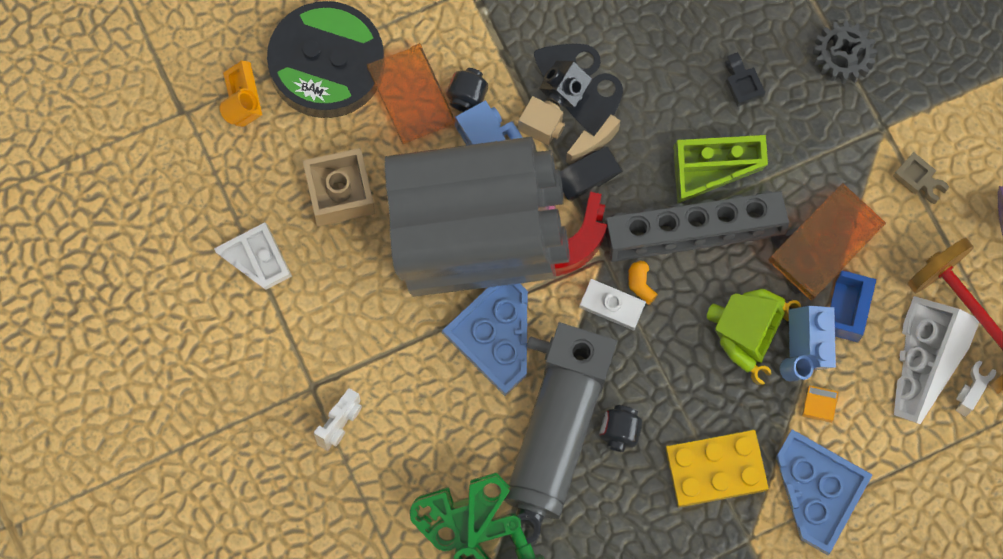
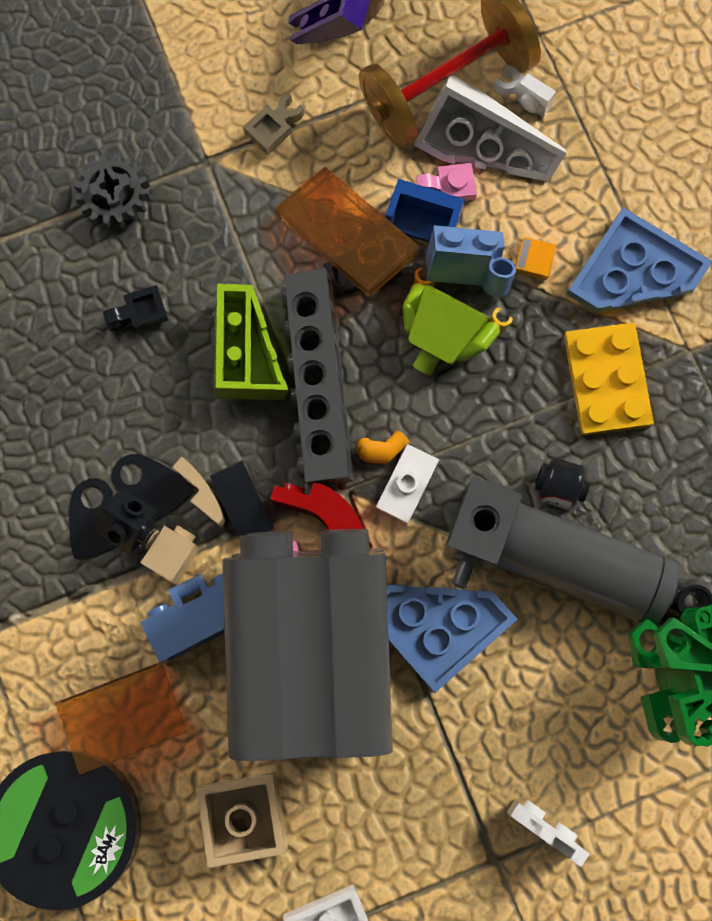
camera: 80 degrees left, 5 degrees up
black head [446,68,488,112] -> none
none -> bright pink plate [415,163,477,201]

